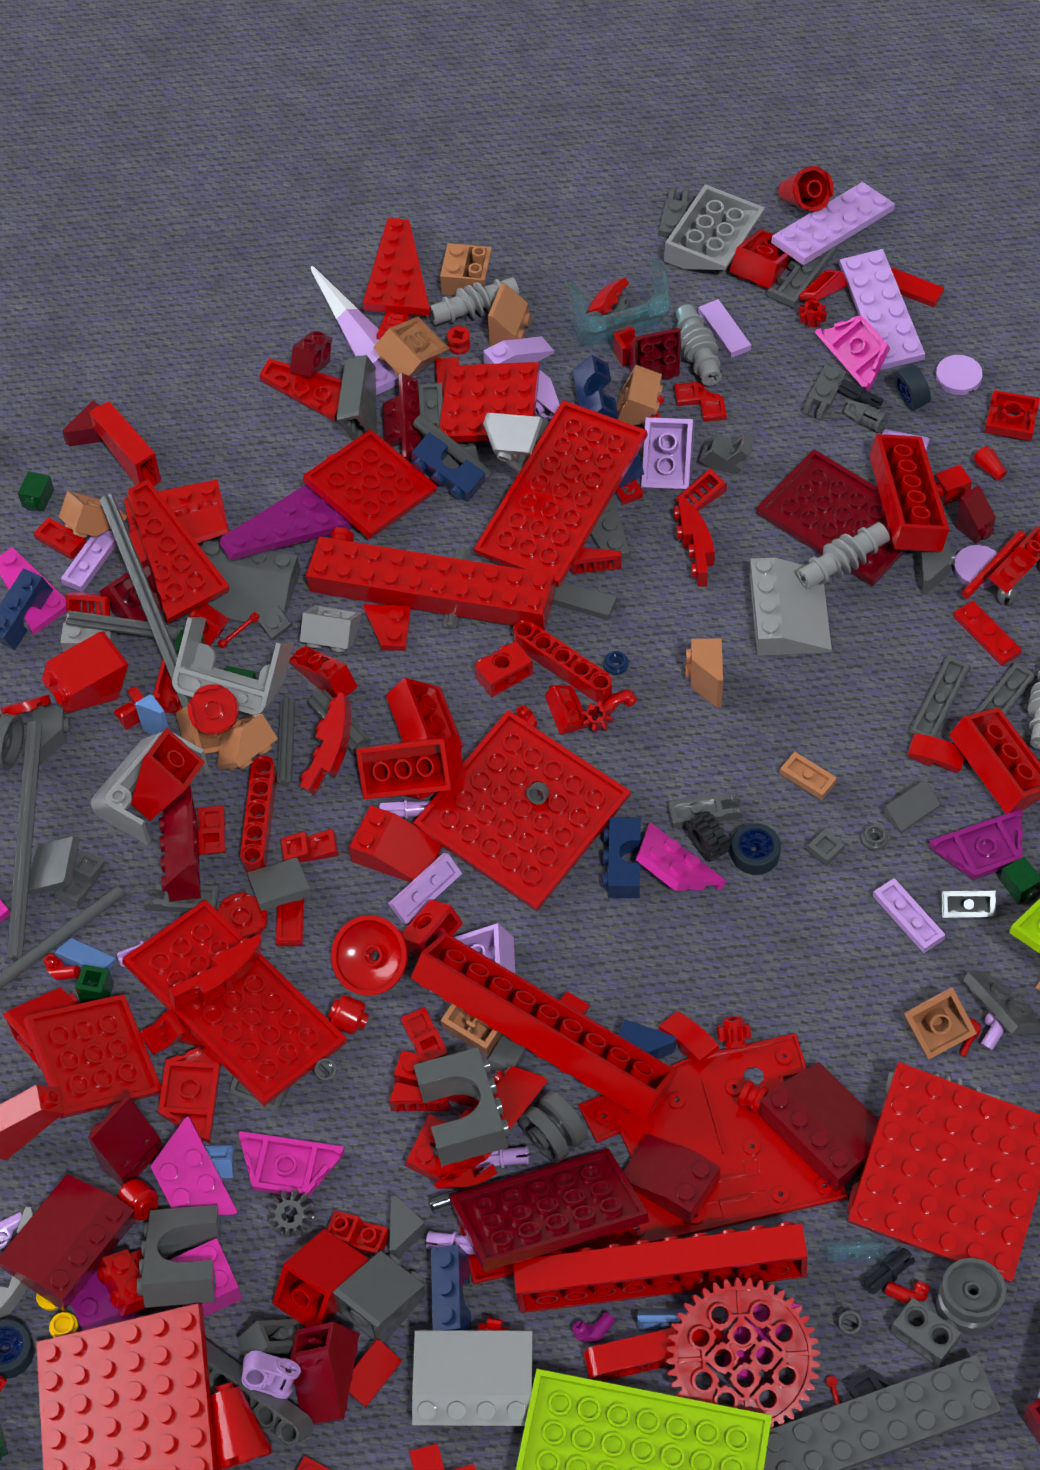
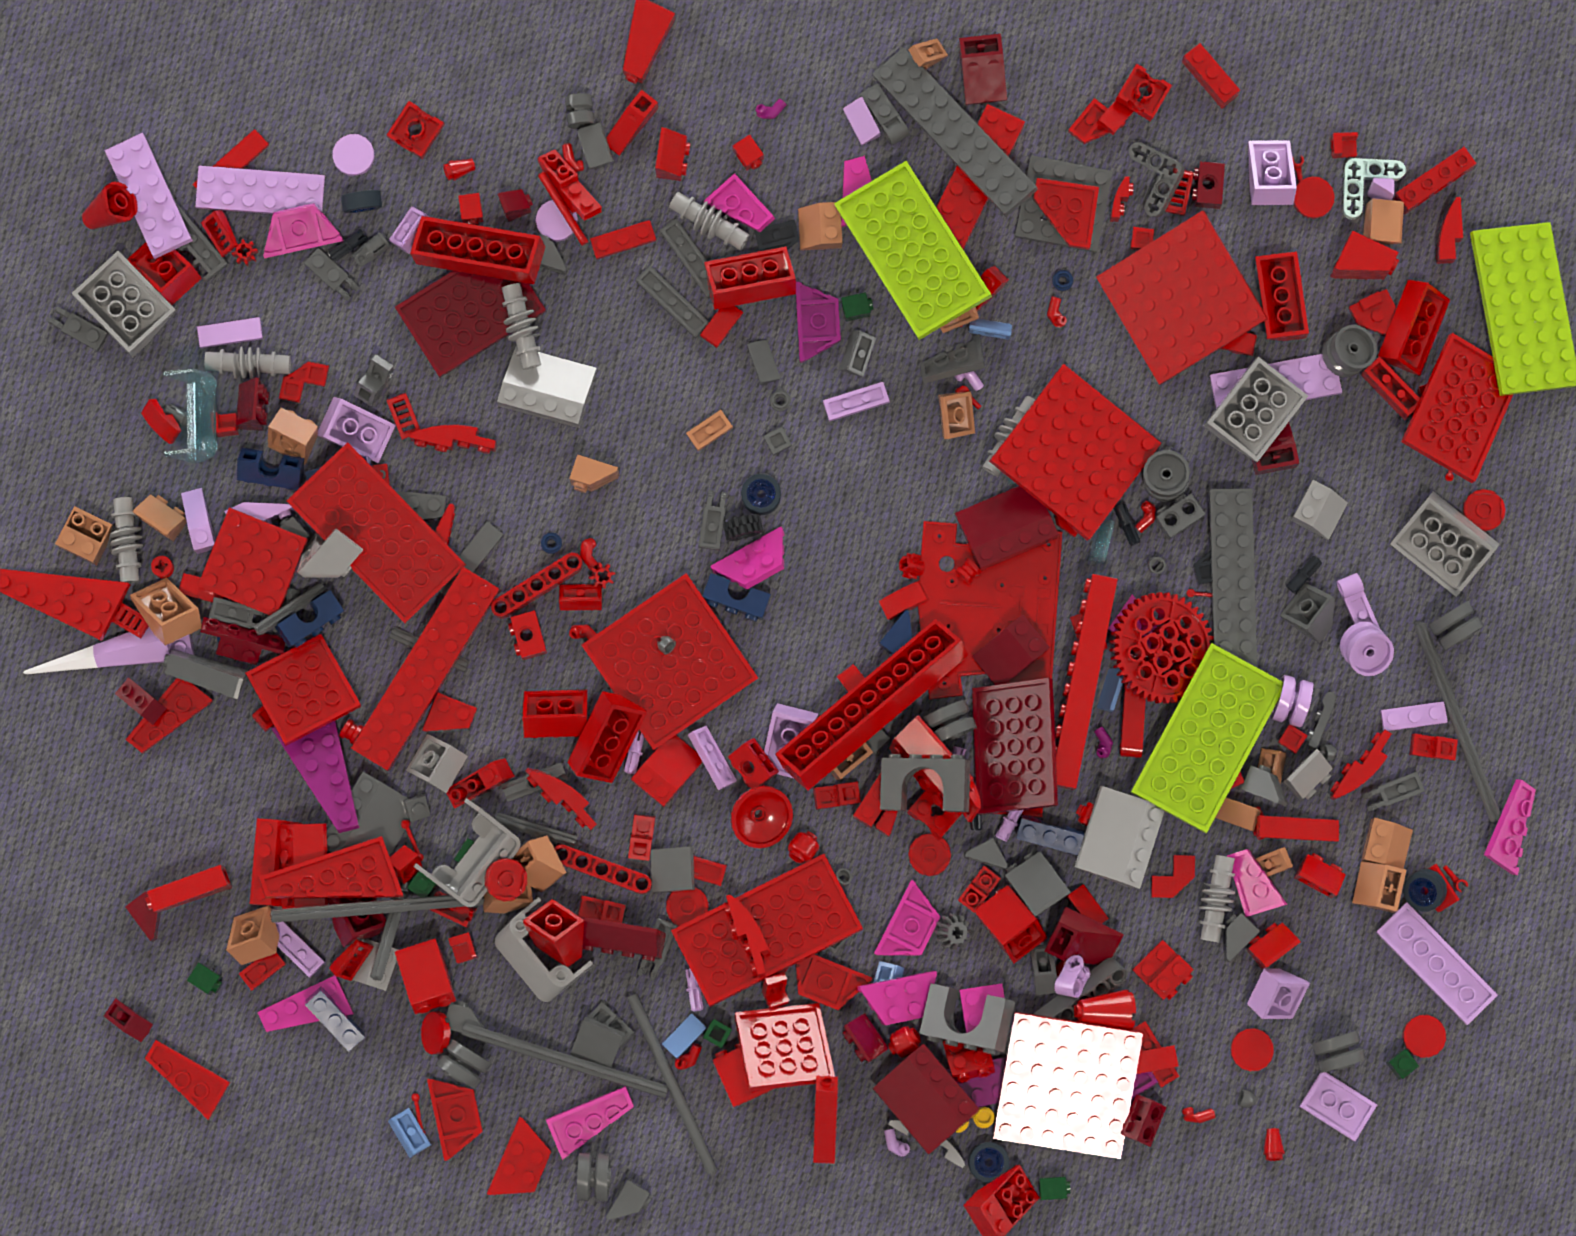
camera: 75 degrees left, 25 degrees up
medium blue slope [135,694,169,735] -> none
none -> red tile [908,834,951,876]

